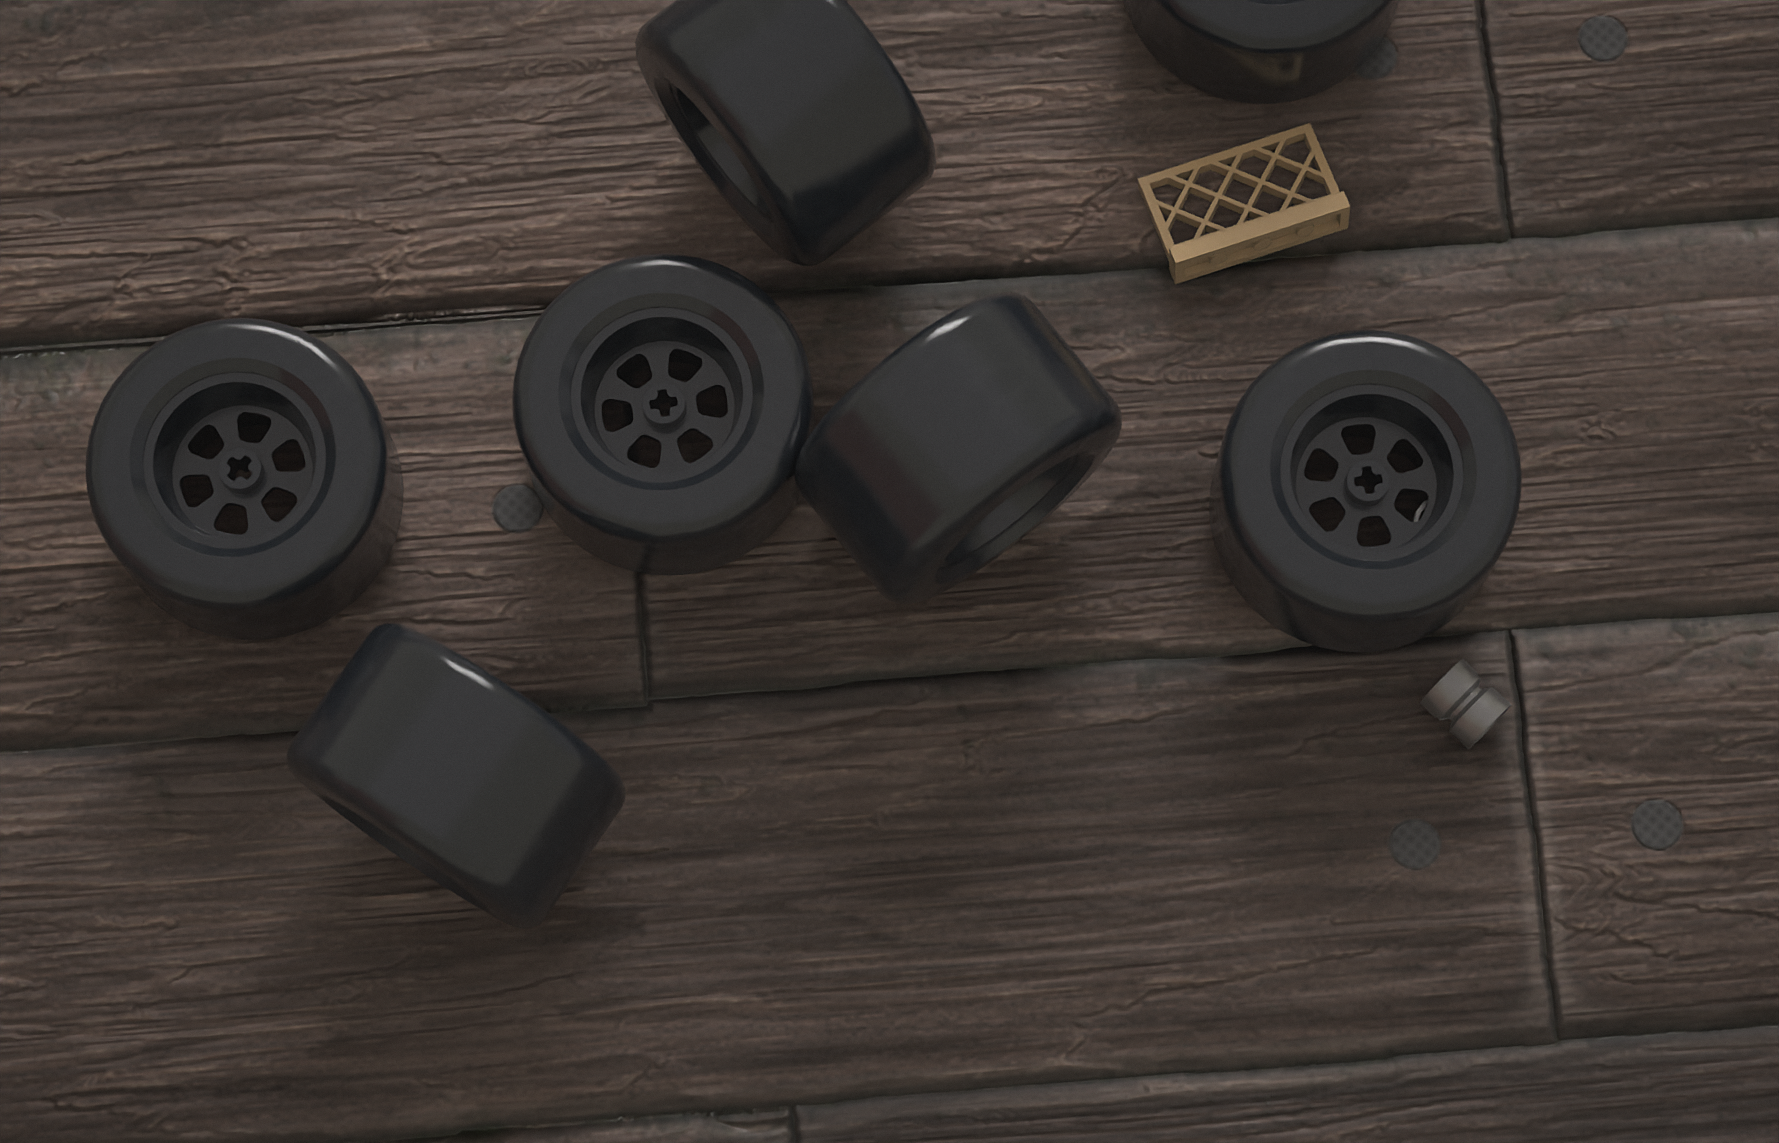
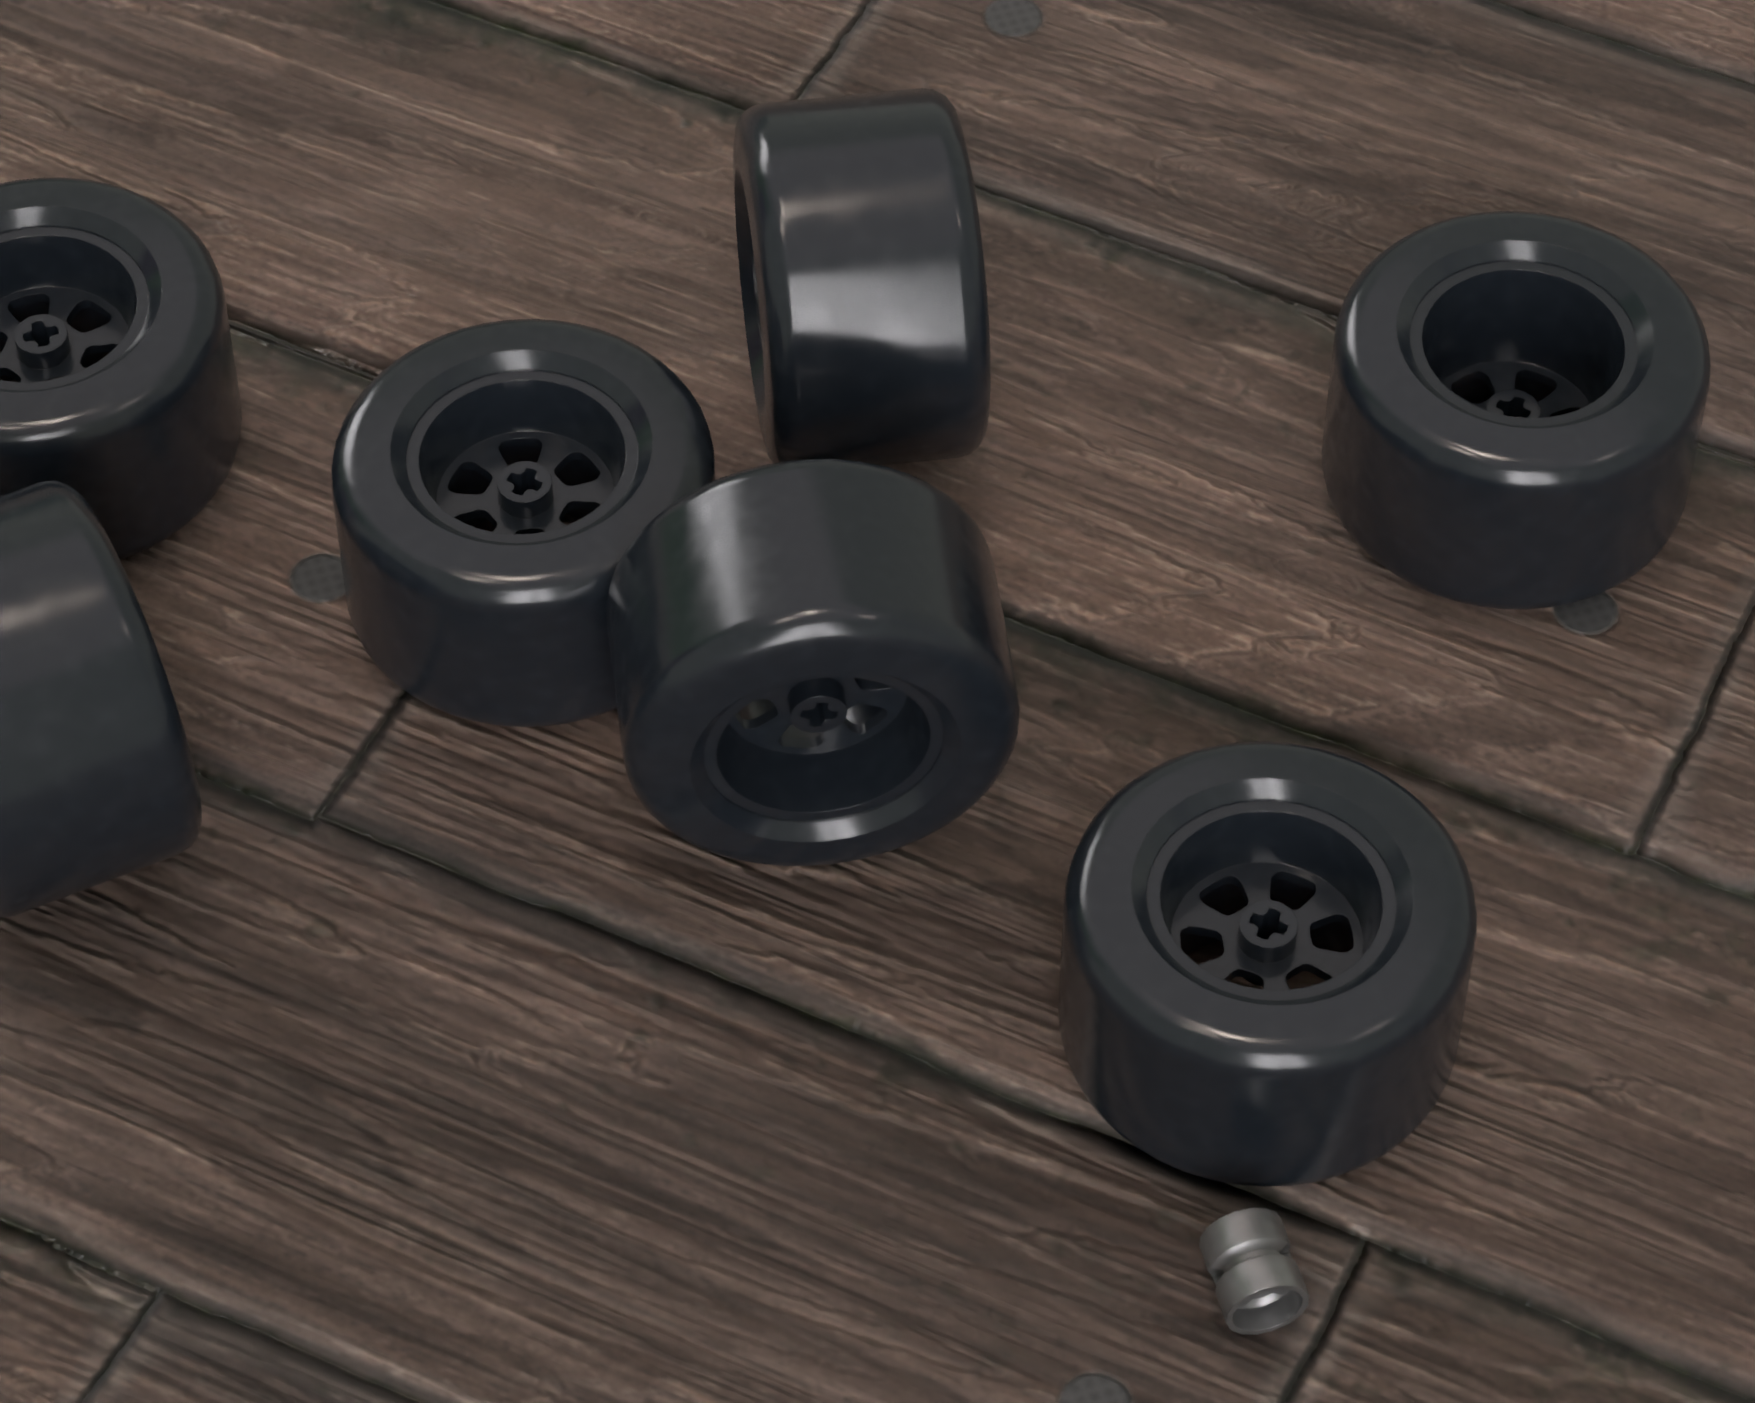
camera: 30 degrees right, 25 degrees down
tan fence [1138,123,1350,284] -> none

